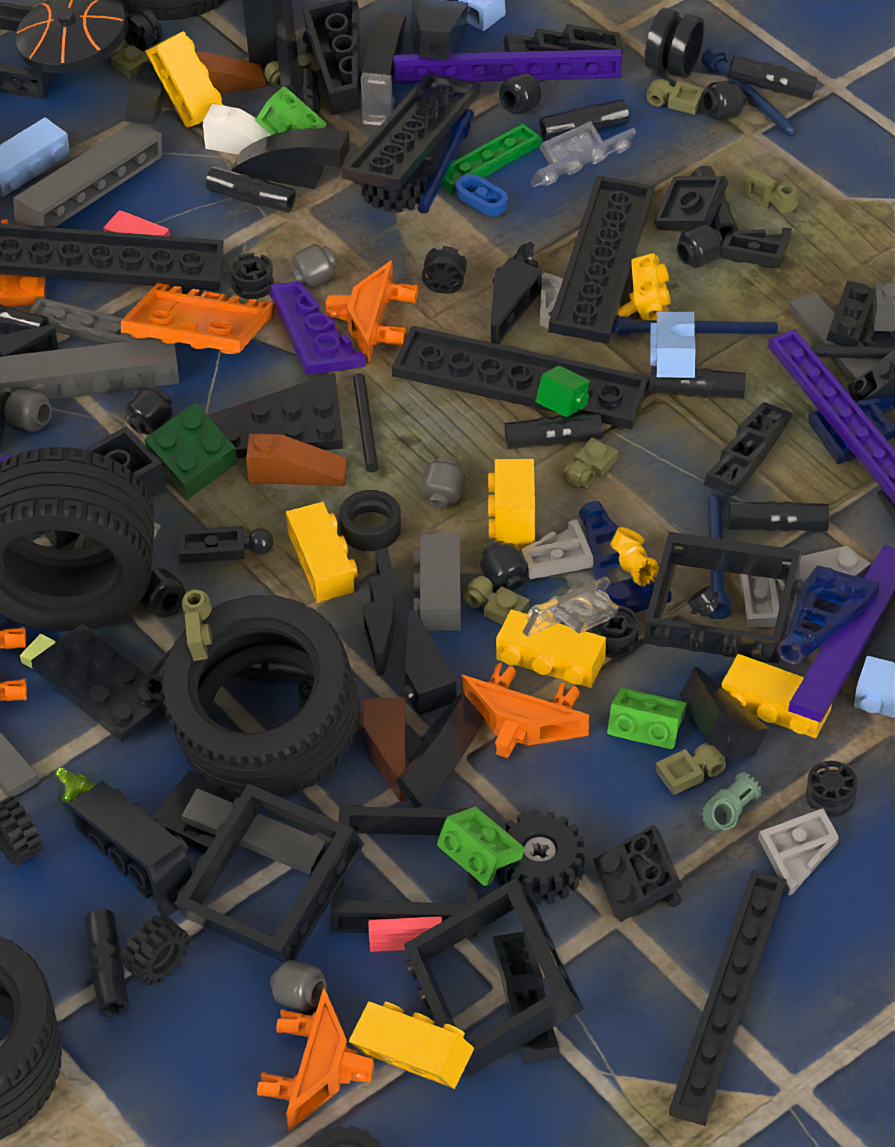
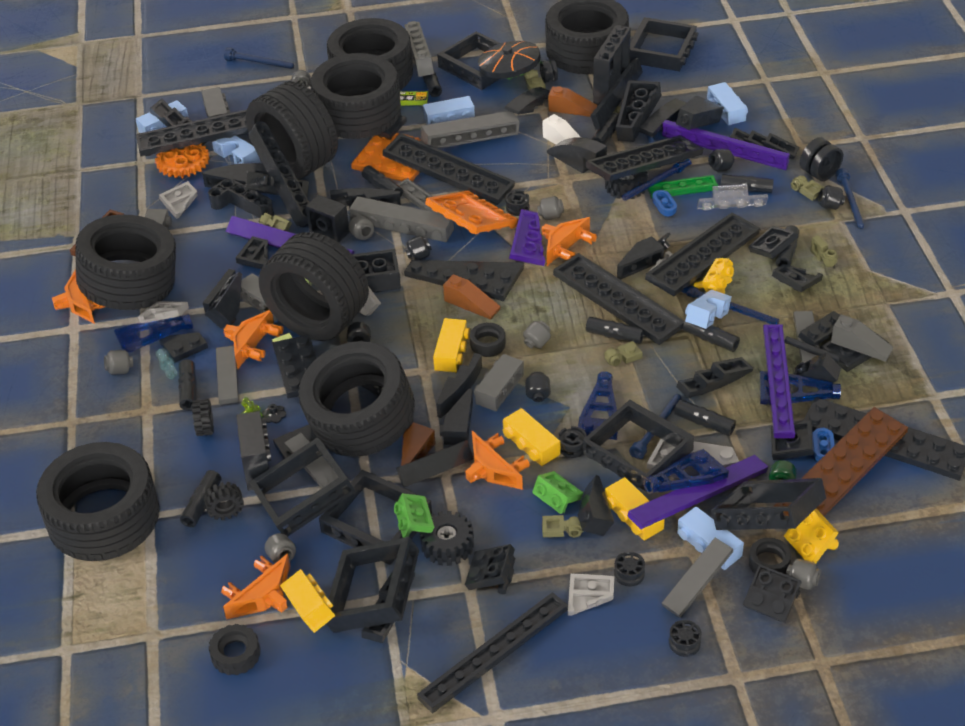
camera: 30 degrees right, 5 degrees down
coral tile [103,210,170,236] -> none
dark green brick [144,402,237,500] -> none
yellow brick [145,31,223,128] -> none
black plate [178,526,274,563] -> none
olive plate [182,589,212,661] -> none
black axle [206,166,296,213] -> none
bright green bracket [255,87,327,135] -> none
black bar [353,373,378,472] -> none
clear tile [361,73,393,125] -> none
coral tile [368,916,442,952] -> none
black wheel [422,246,467,294] -> none
olive plate [463,576,530,625] -> none
yellow brick [488,459,535,552] -> none
light grey wing [521,519,594,579] -> none
clear bracket [522,576,619,637] -> none
green brick [535,365,590,417] -> none
yellow connector [610,527,659,586] -> none
black head [677,224,723,268] -> none
black plate [688,586,719,617] -> none
sand green connector [701,772,762,831] -> none
black axle [728,55,817,101] -> none
none -> black plant [262,404,286,424]

